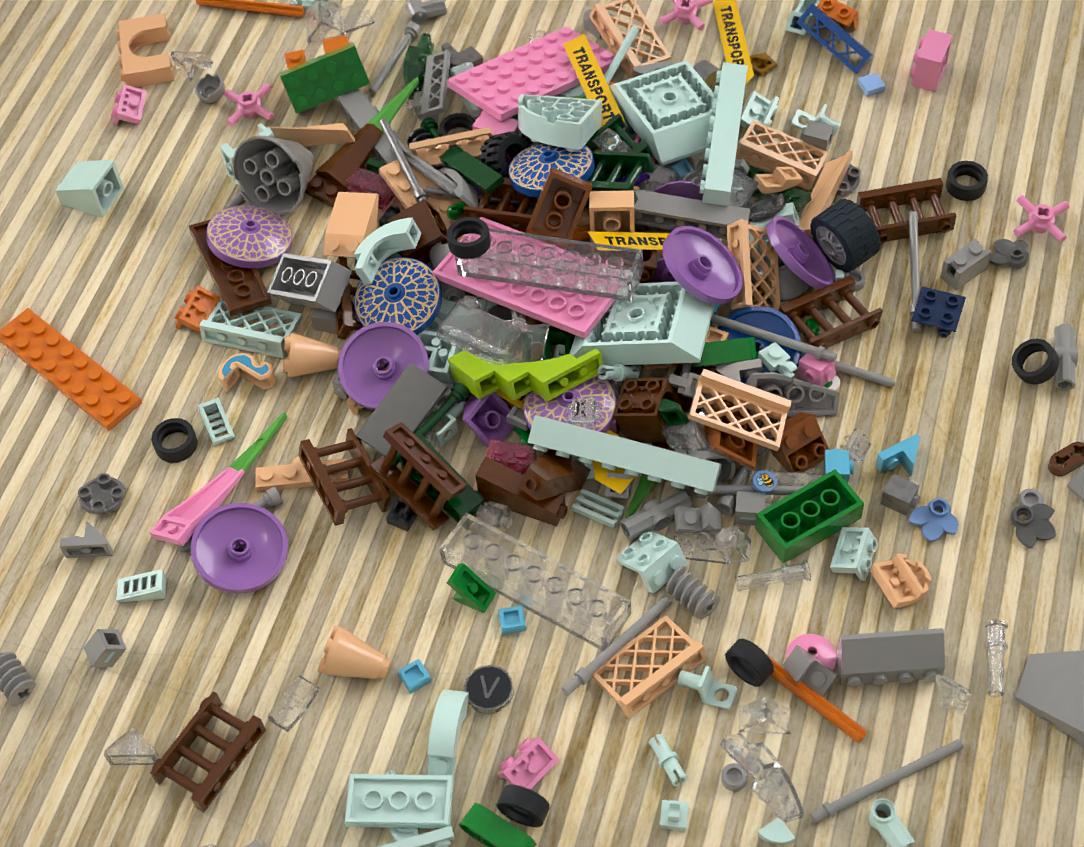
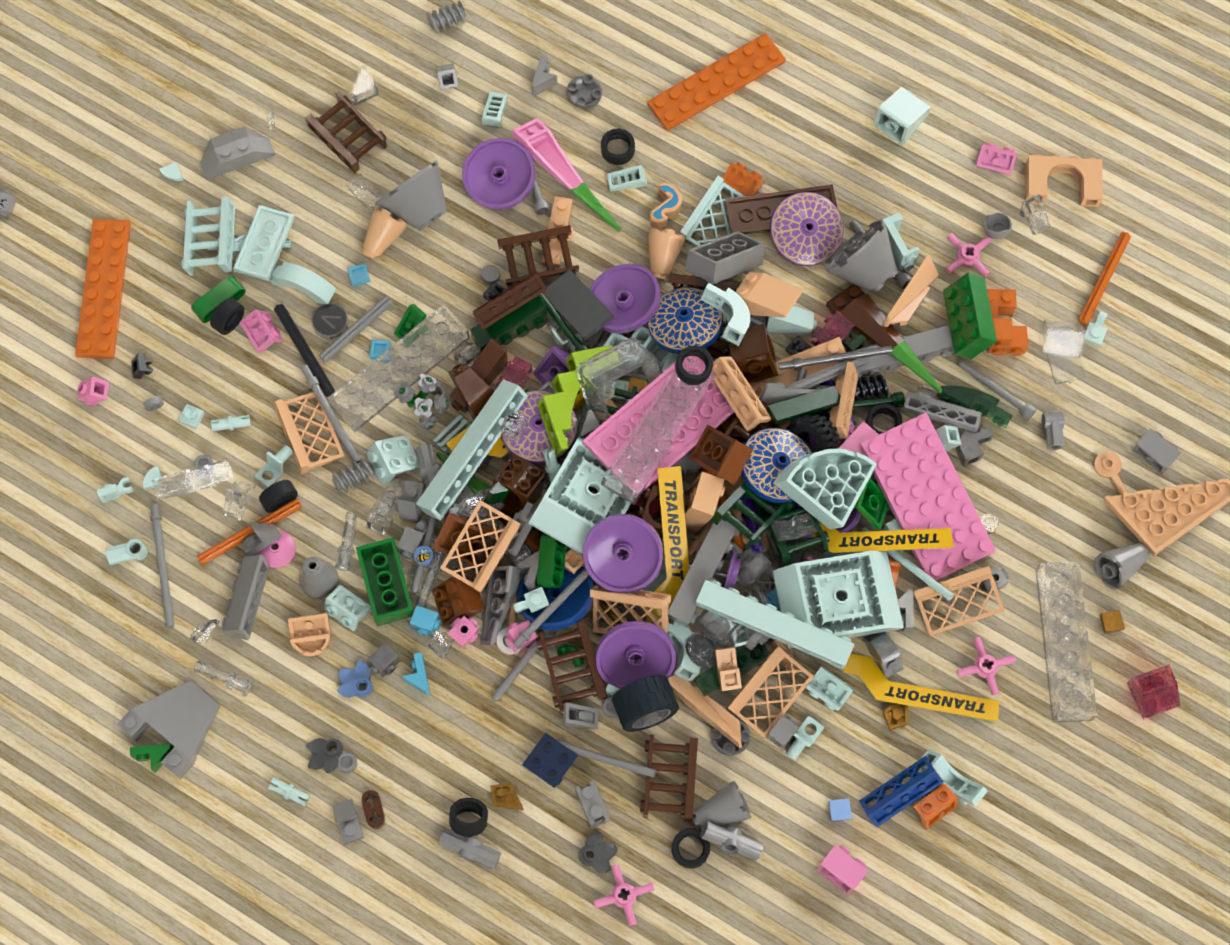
camera: 100 degrees right, 15 degrees up
none -> black axle [274,304,335,397]
none -> light grey cone [299,557,339,598]
none -> light grey axle [319,296,392,363]
none -> light grey cone [375,161,447,231]
none -> light grey plant [394,373,450,430]
none -> bright pink brick [448,616,479,648]
none -> light grey tile [481,265,500,284]
none -> pearl gold piece [490,782,524,811]
none -> light grey slope [563,702,599,730]
none -> light grey slope [577,409,600,437]
none -> light grey cone [693,781,752,828]
none -> light grey piece [700,821,763,861]
none -> light nougat fence [710,357,772,431]

